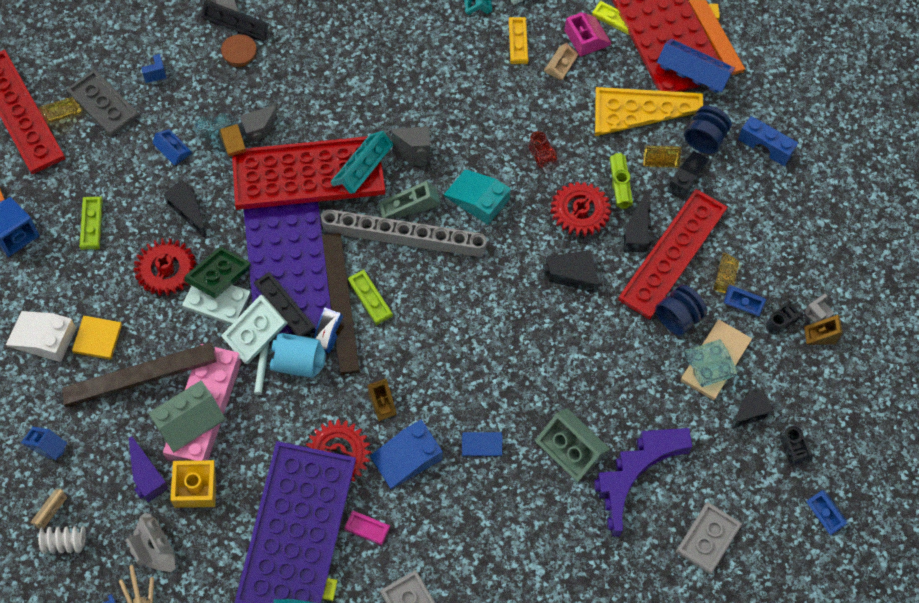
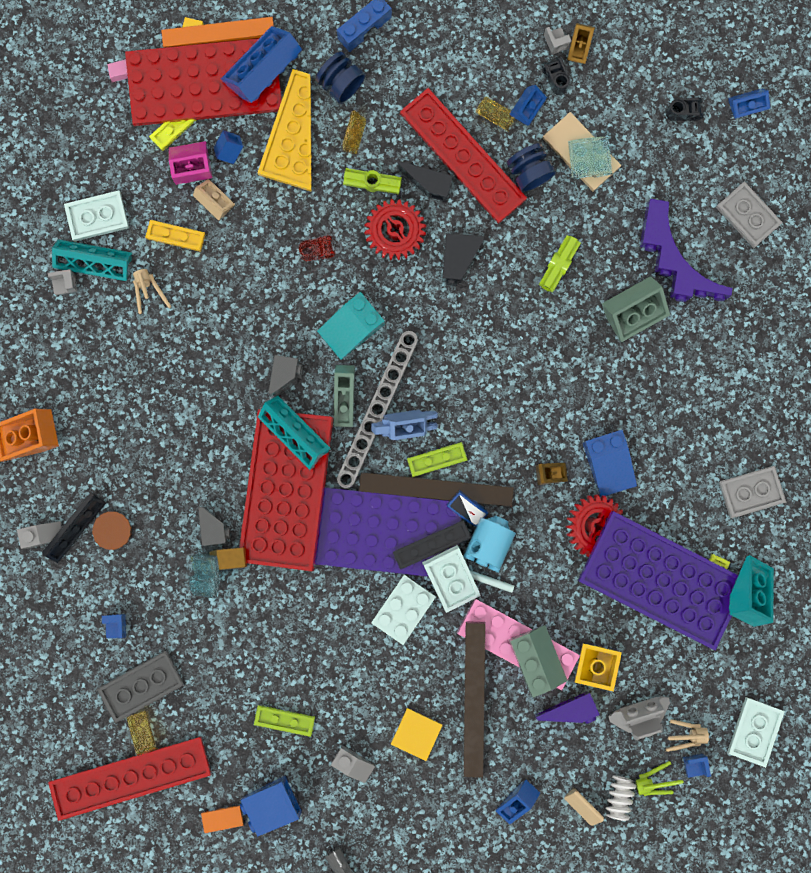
camera: 75 degrees left, 20 degrees up
white slope [6,311,76,362] -> none
red gear [133,238,197,296] -> none
blue slope [153,129,192,165] -> none
black slope [164,180,207,237] -> none
dark green plate [184,246,251,299] -> none
dark pink tile [344,510,390,546] -> none
blue slope [462,432,502,456] -> none
black slope [668,151,709,201] -> none
black slope [731,390,773,429] -> none
none -> tan plant [133,269,171,314]
none -> blue panel [214,130,244,164]
none -> light grey slope [331,745,375,783]
none -> medium blue hinge [371,410,438,440]
none -> lime piece [539,235,581,293]
none -> lime plant [635,761,684,796]

